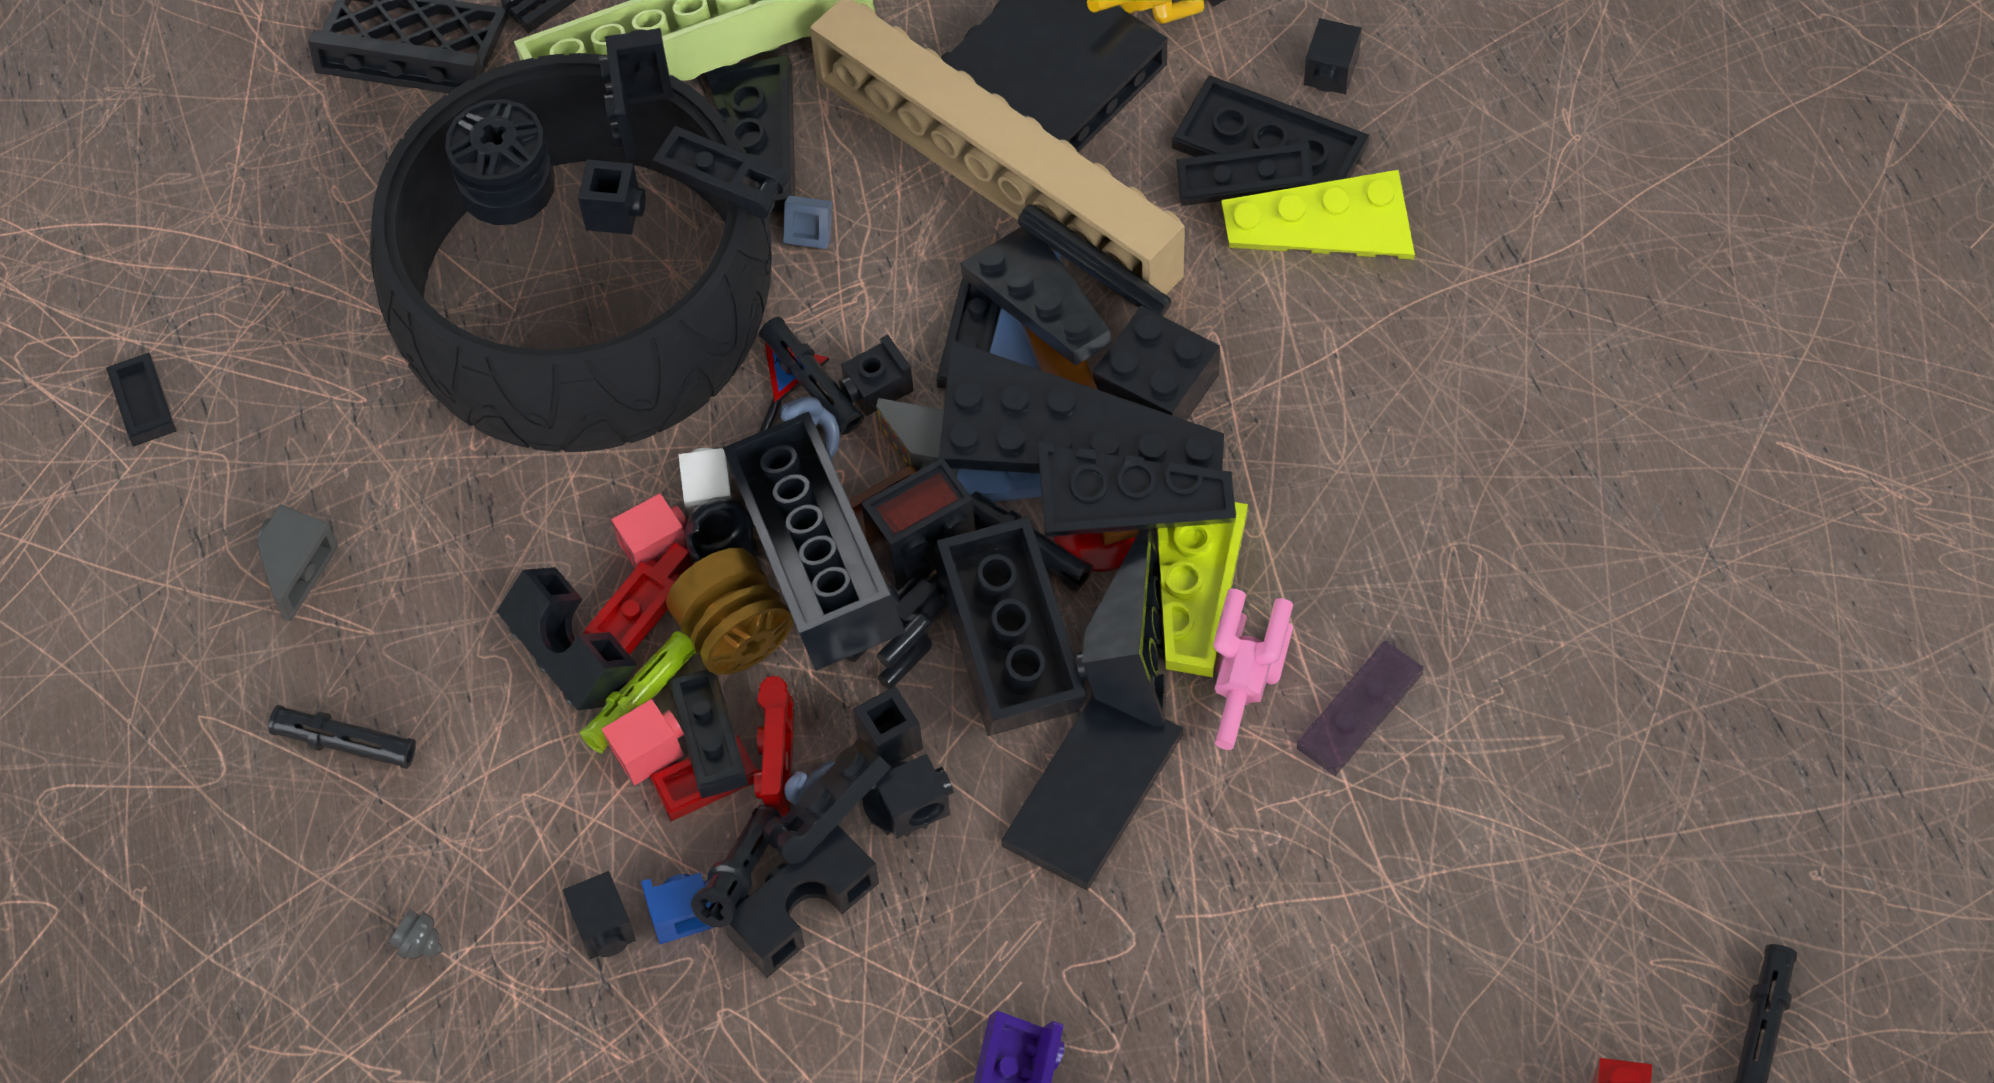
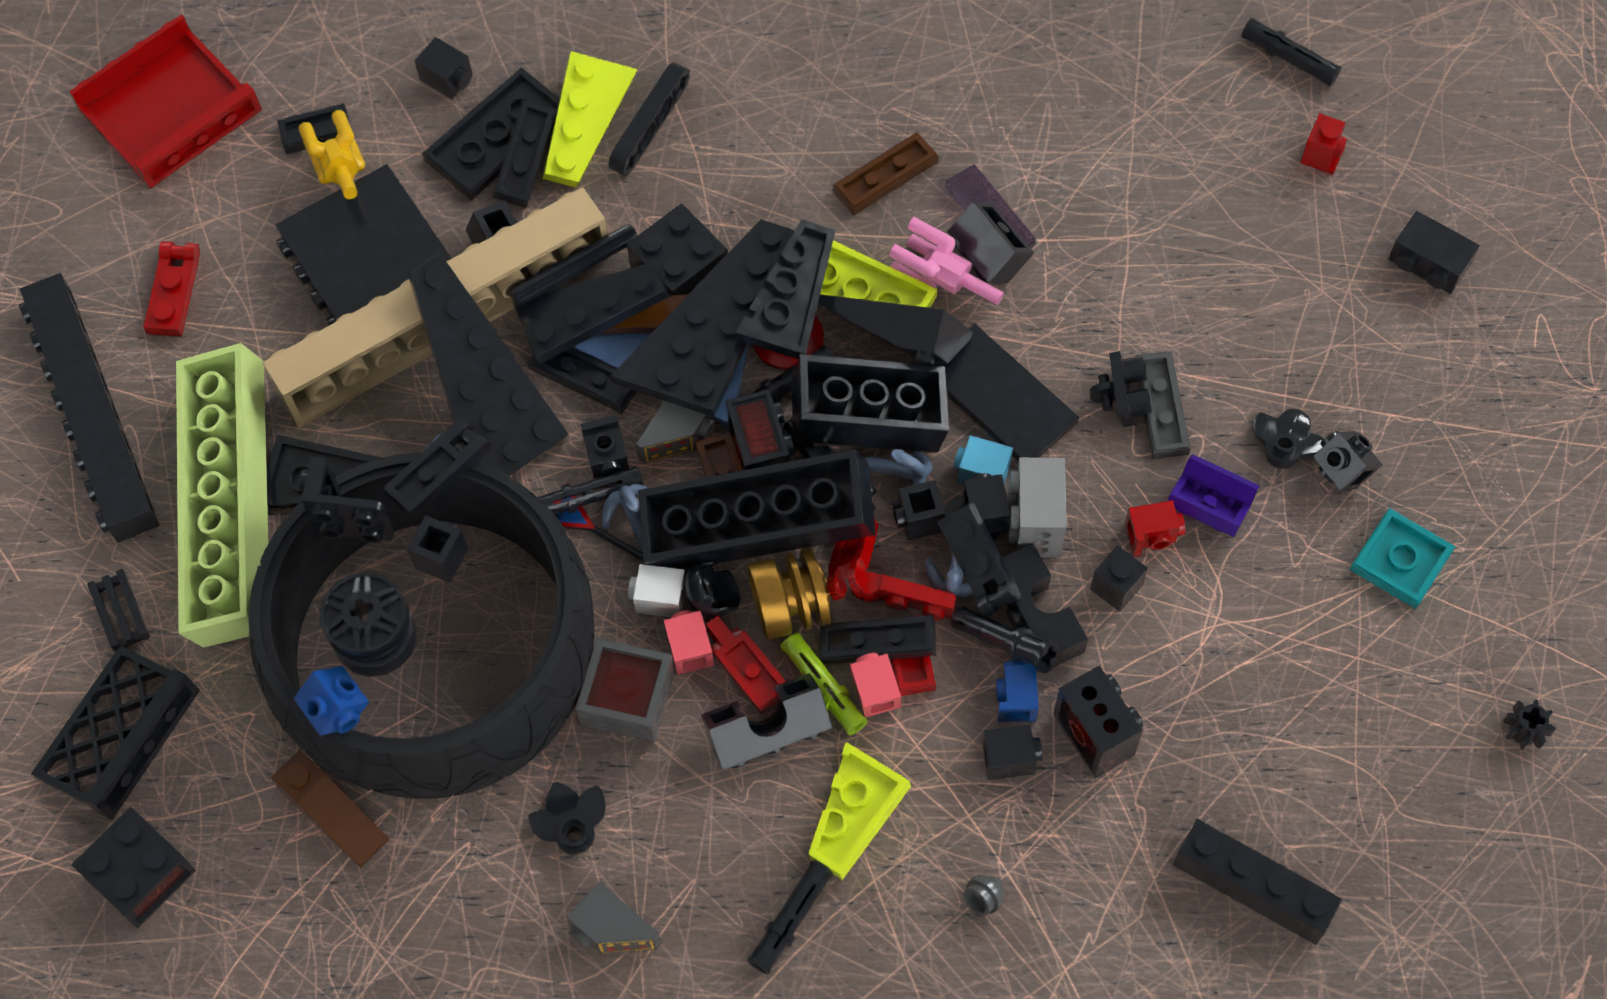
camera: 75 degrees left, 5 degrees up
none -> black piece [71,807,196,929]
none -> reddish brown slope [271,750,389,868]
none -> blue brick [294,665,369,736]
none -> black wing [408,253,569,476]
none -> black brick [465,200,518,244]
none -> black plate [528,782,606,855]
none -> piece [575,638,675,742]
none -> black beam [609,62,690,176]
none -> neon yellow wing [808,742,911,880]
none -> red hinge [826,518,879,601]
none -> reddish brown tile [833,132,938,216]
none -> sand blue piece [863,450,933,506]
none -> black brick [947,201,1034,283]
none -> medium azure brick [953,435,1013,485]
none -> light grey piece [1008,457,1067,558]
none -> black piece [1053,665,1143,778]
none -> black hips [1089,351,1152,427]
none -> black brick [1090,545,1148,612]
none -> red brick [1125,500,1186,557]
none -> dark grey tile [1135,351,1191,459]

